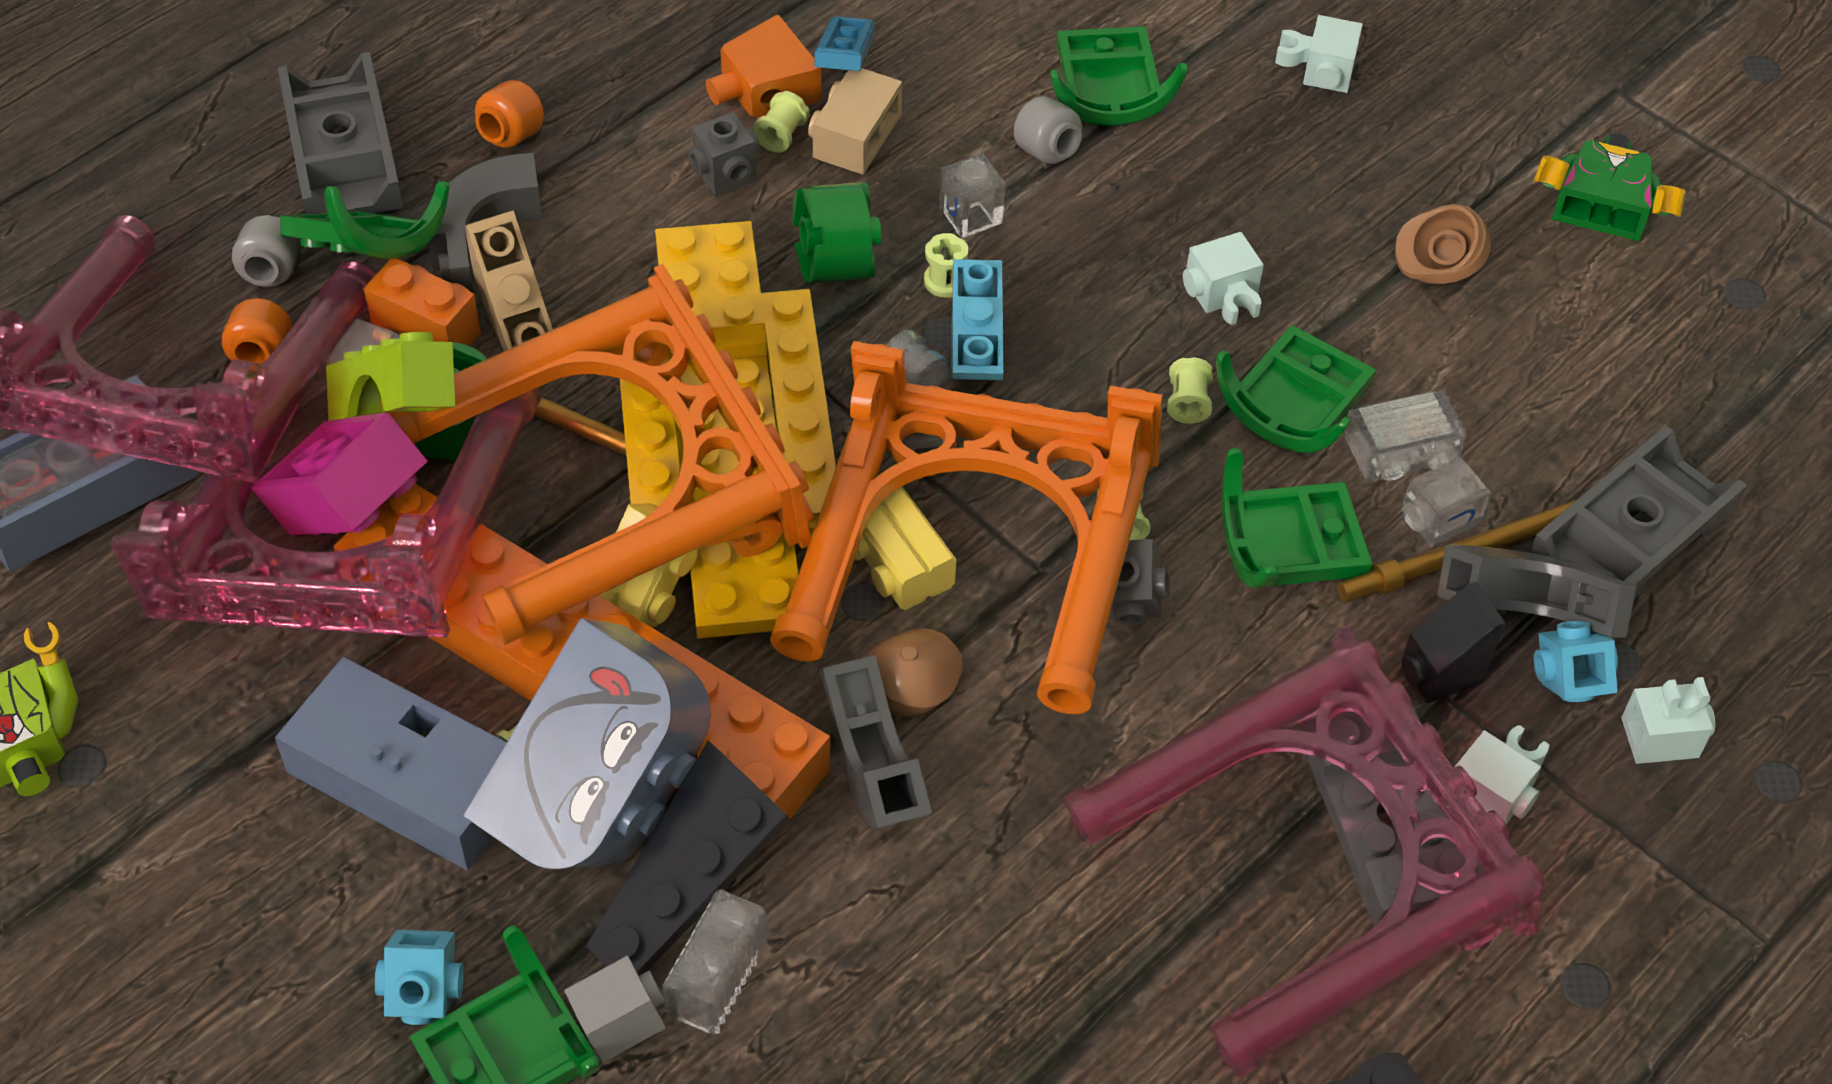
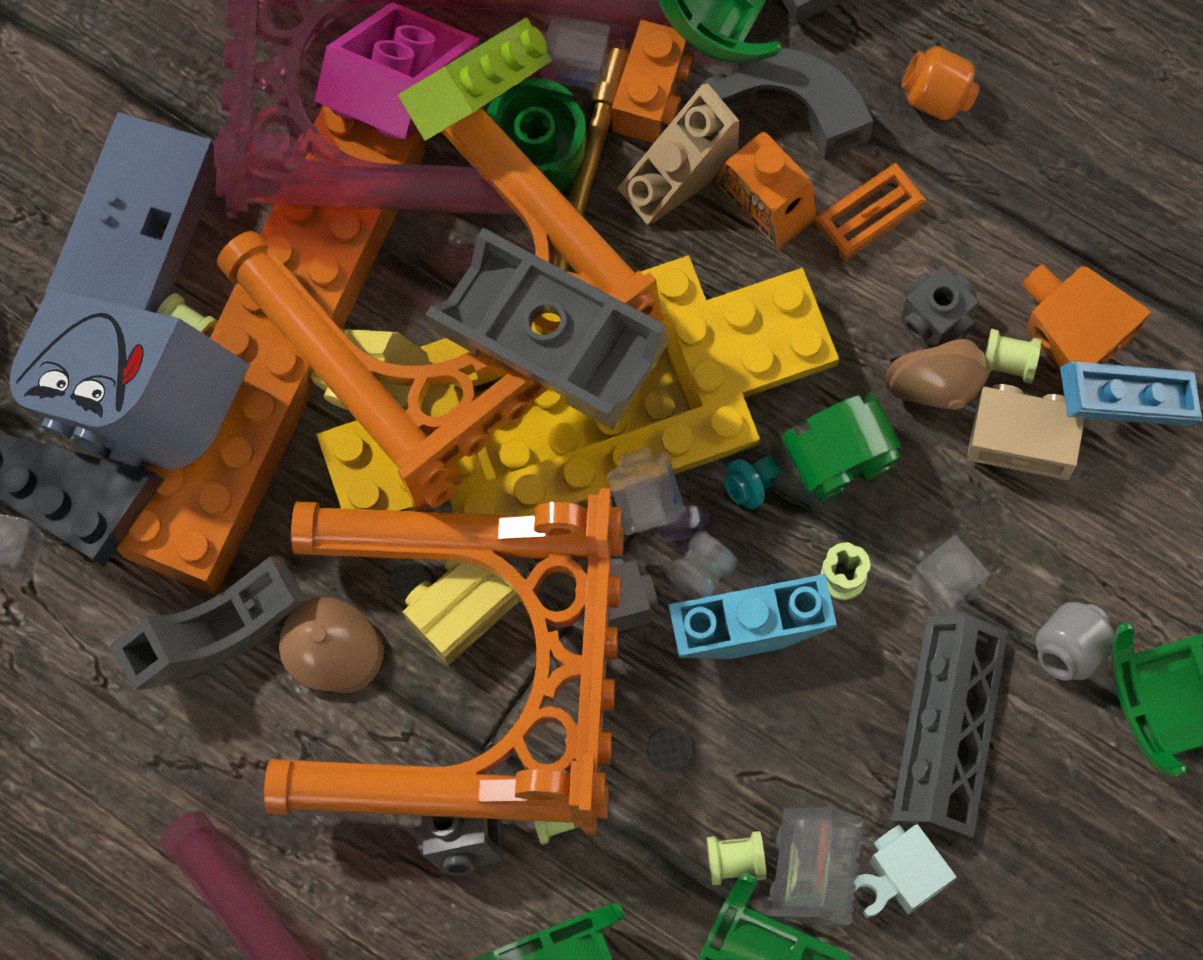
camera: 85 degrees right, 20 degrees up
none -> dark grey piece [425,228,670,430]
none -> clear brick [607,448,686,535]
none -> orange torso [716,132,816,250]
none -> teal plate [725,455,781,509]
none -> clear brick [770,807,864,925]
none -> orange tile [815,163,926,262]
none -> medium nougat hat [885,339,989,410]
none -> dark grey fence [891,613,1008,838]

